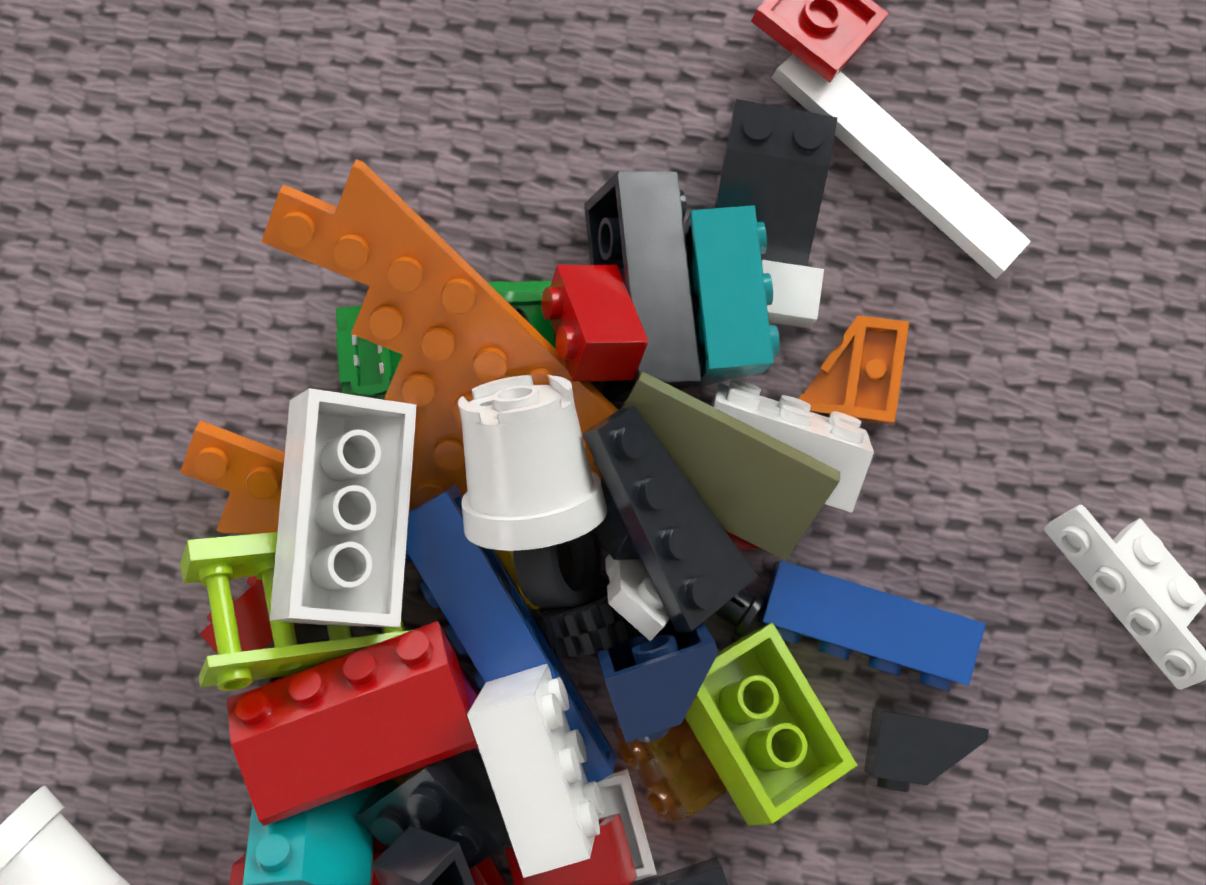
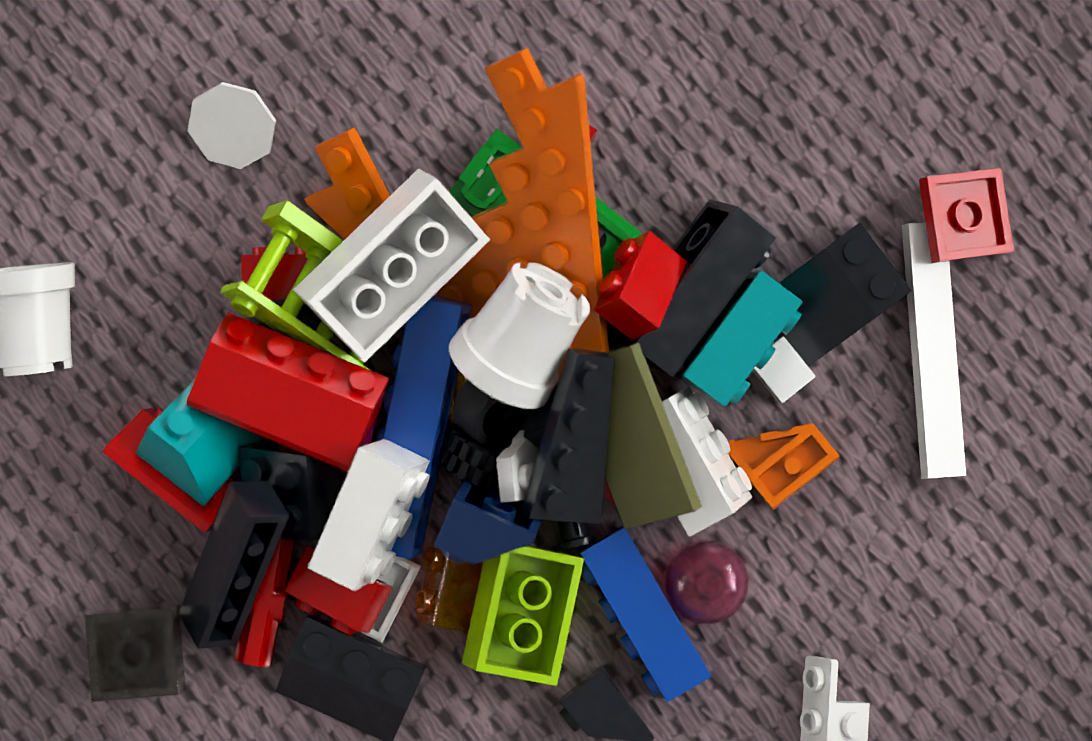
camera: 40 degrees right, 5 degrees up
none -> white piece [188,82,276,169]
none -> clear pink cylinder [664,540,749,625]

